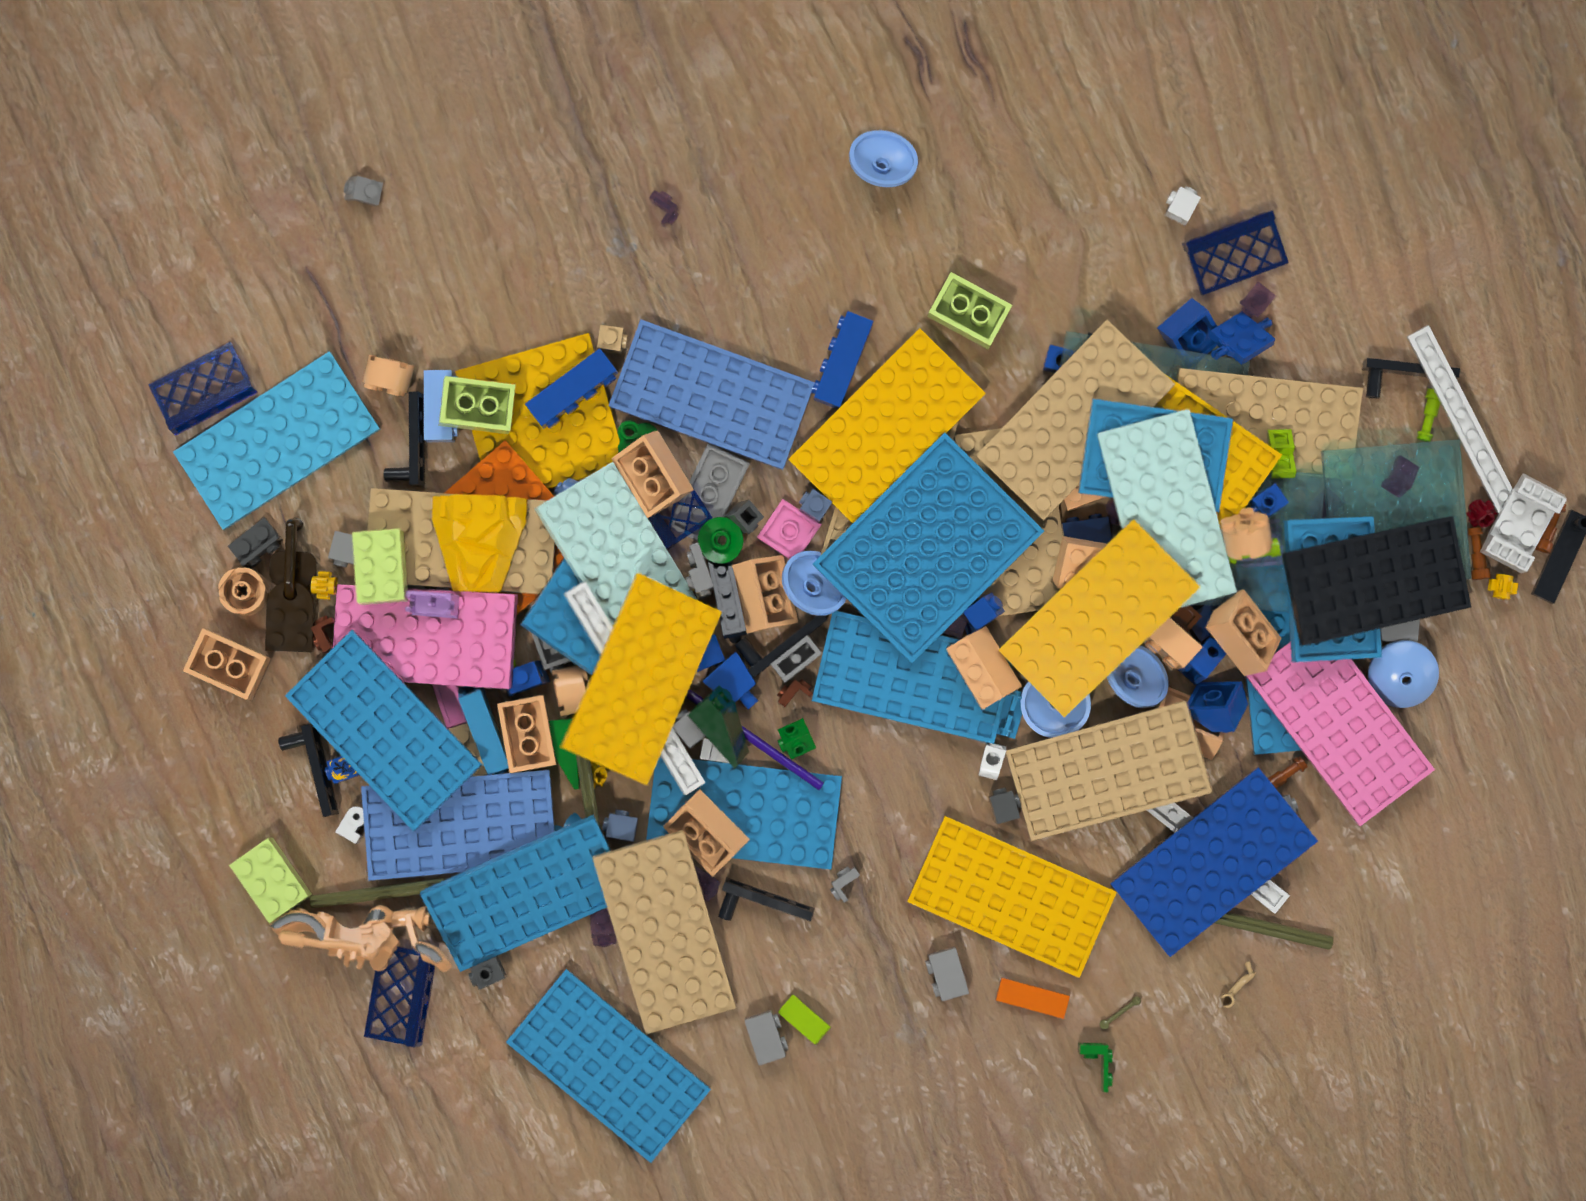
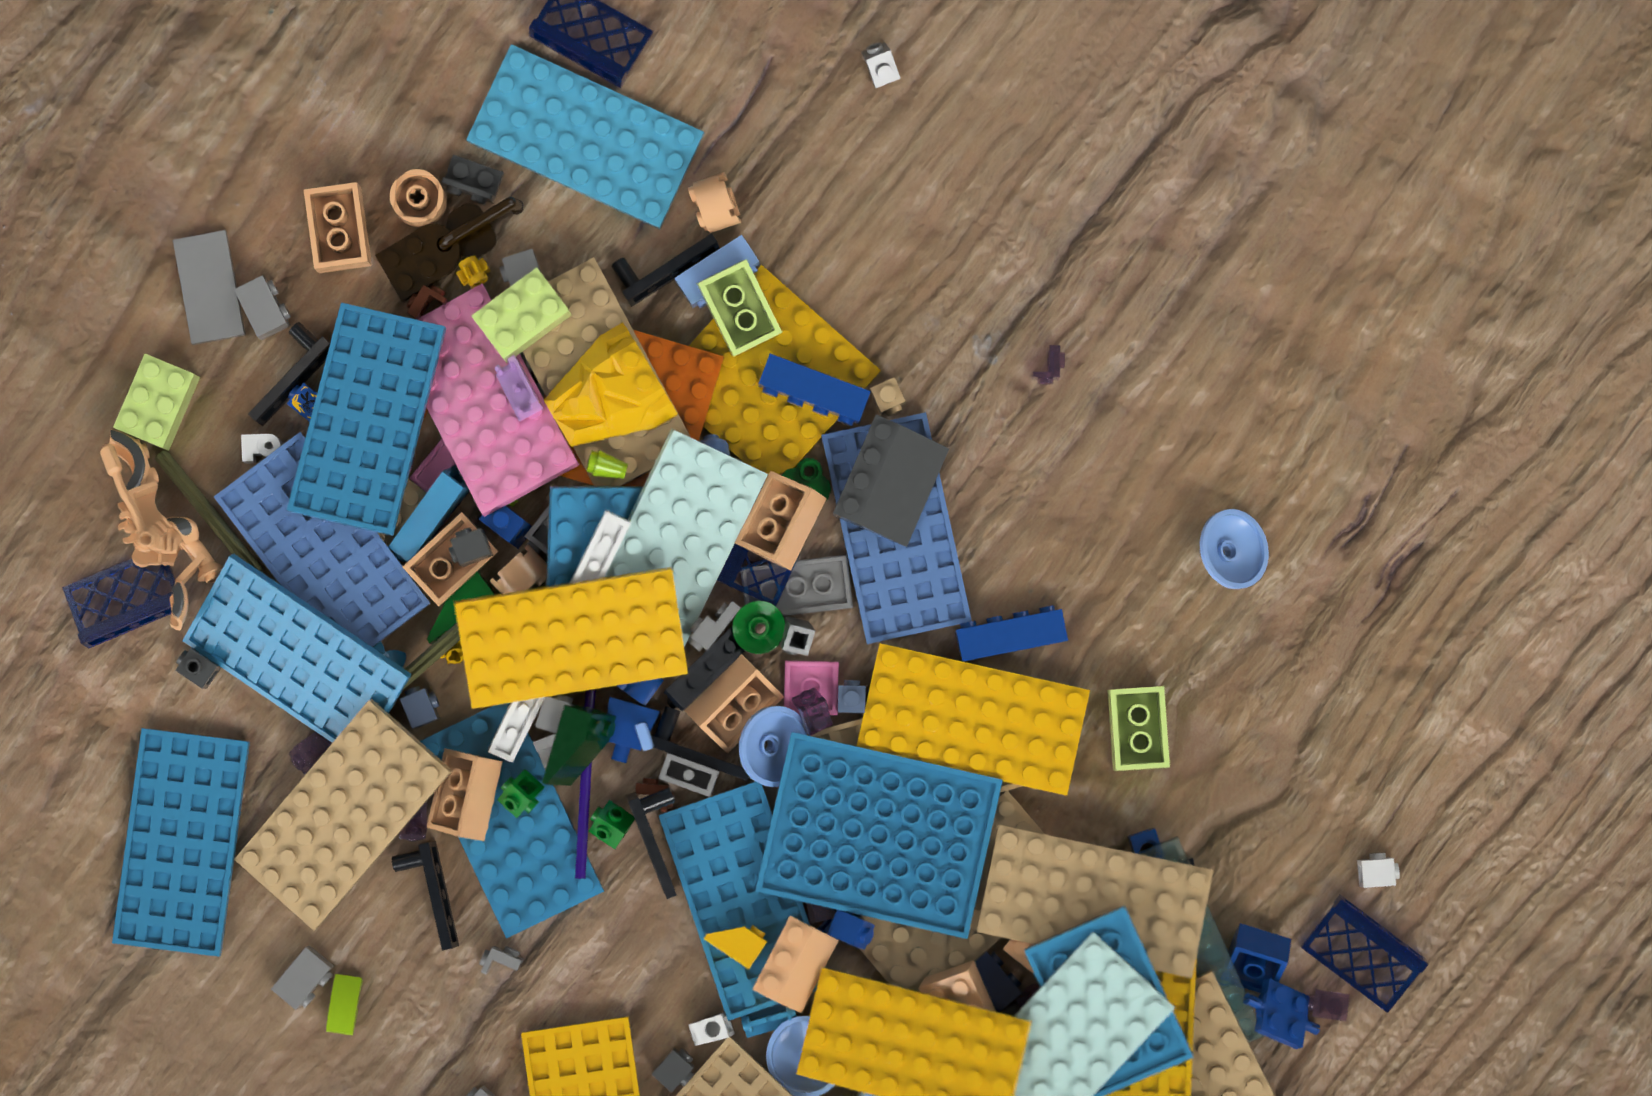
camera: 55 degrees right, 0 degrees up
none -> light grey tile [173,230,246,345]
none -> light grey brick [234,275,291,340]
none -> dark grey brick [449,528,494,567]
none -> green brick [497,769,545,818]
none -> lime cone [586,450,628,479]
none -> black piece [626,787,677,899]
none -> light blue tile [635,722,654,751]
none -> yellow slope [704,925,767,969]
none -> clear purple bracket [792,688,833,736]
none -> dark grey slope [833,414,949,547]

